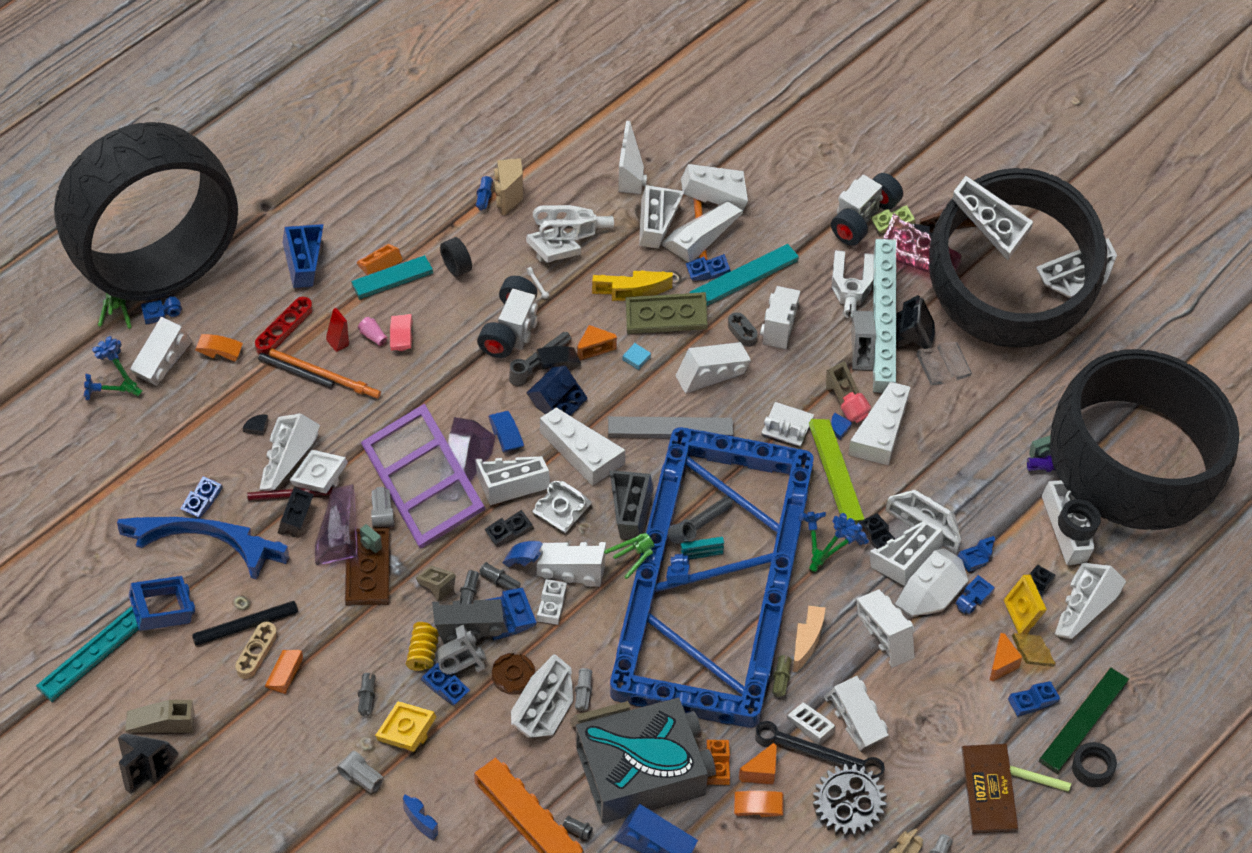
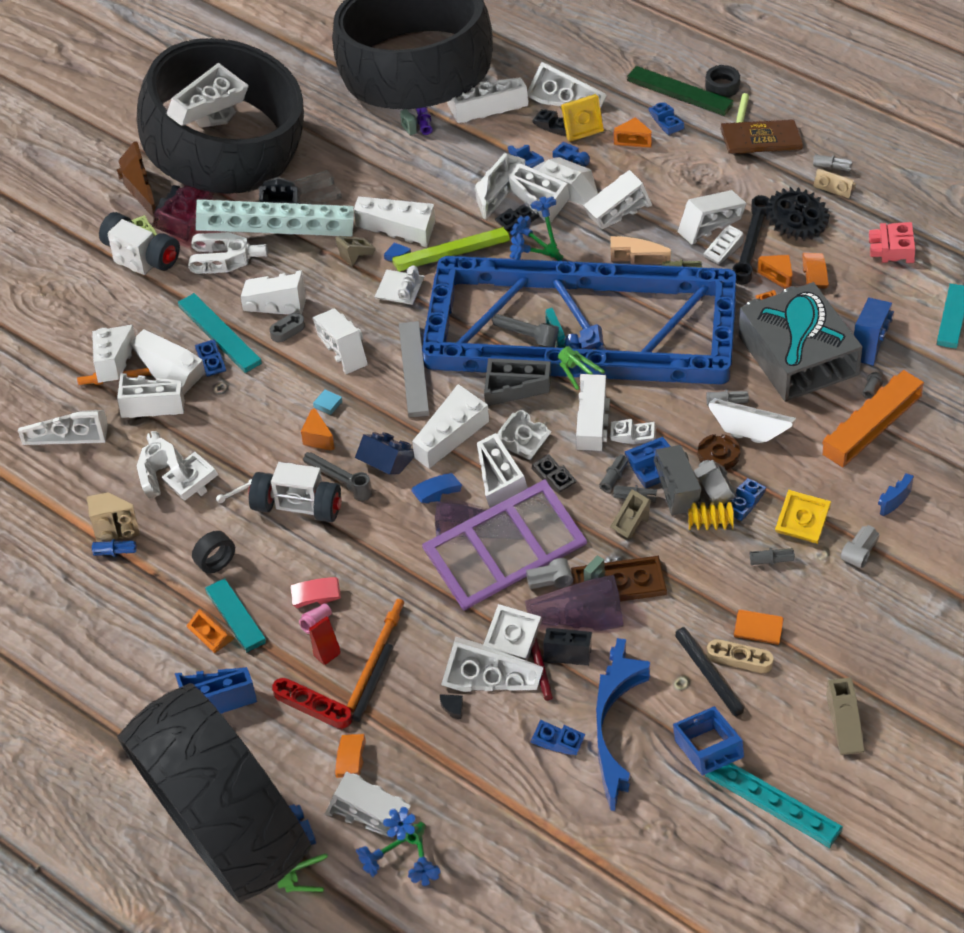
camera: 90 degrees left, 5 degrees down
black piece [118,733,179,794] -> none
blue slope [502,541,543,568] -> none
black slope [536,346,581,369] -> none
dark tan piece [570,701,630,727] -> none
yellow slope [592,270,673,301] -> none
olive tile [626,292,708,334] -> none
coral head [841,392,871,423] -> none
light grey slope [851,311,876,370] -> none
clear yellow piece [1011,633,1056,667] -> none
black tyre [1058,499,1101,541] -> none

